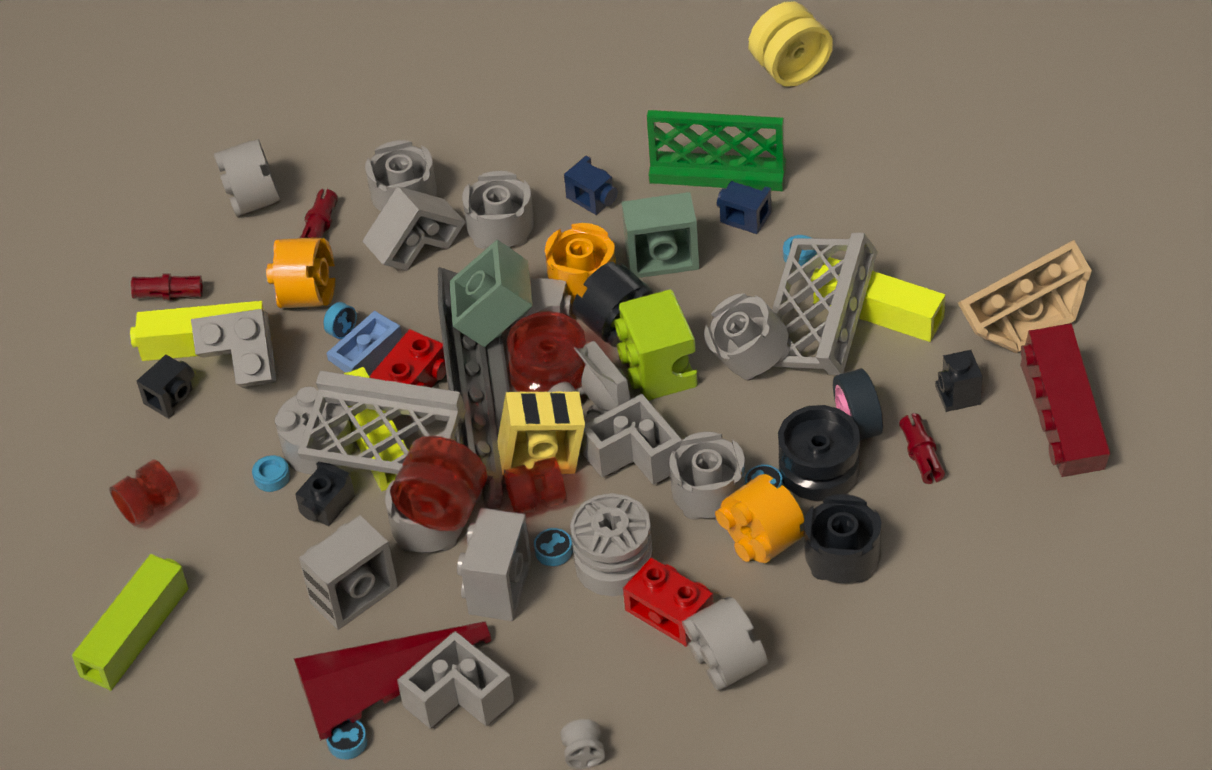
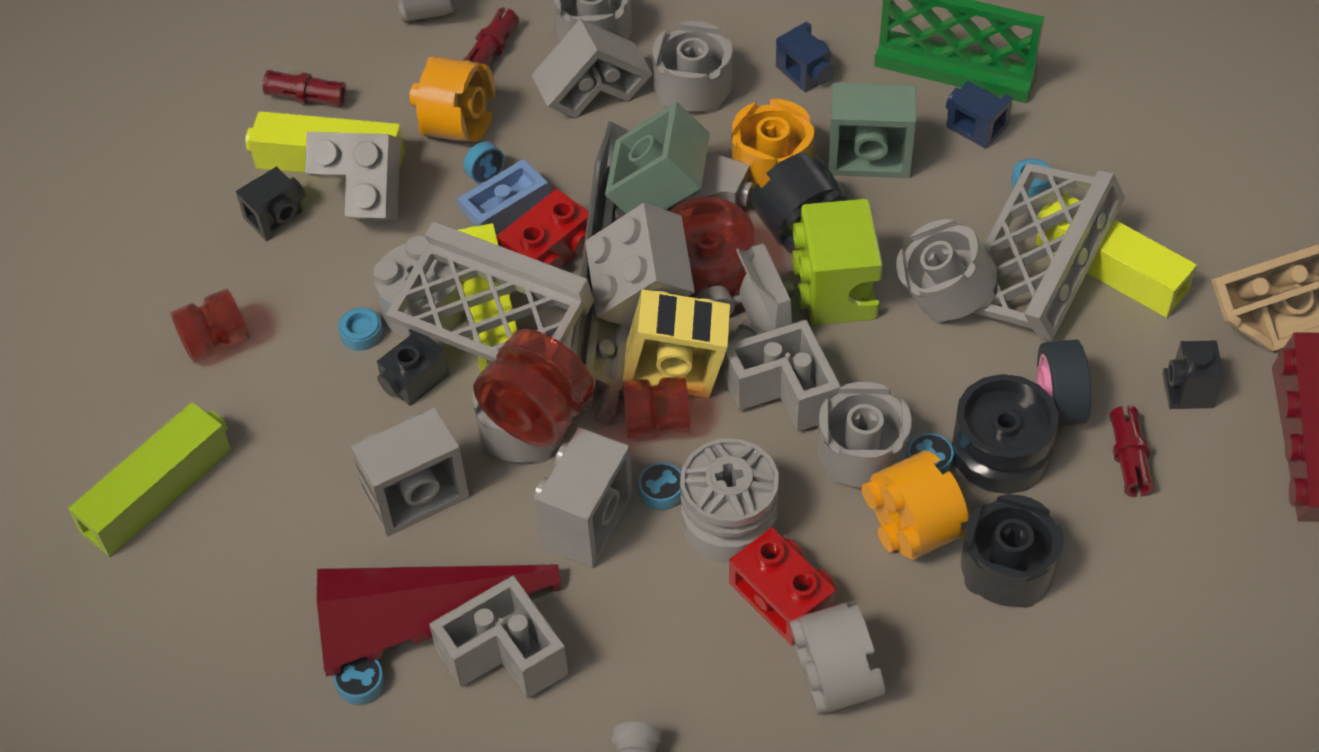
camera: 10 degrees right, 5 degrees up
none -> light grey brick [585,203,695,327]

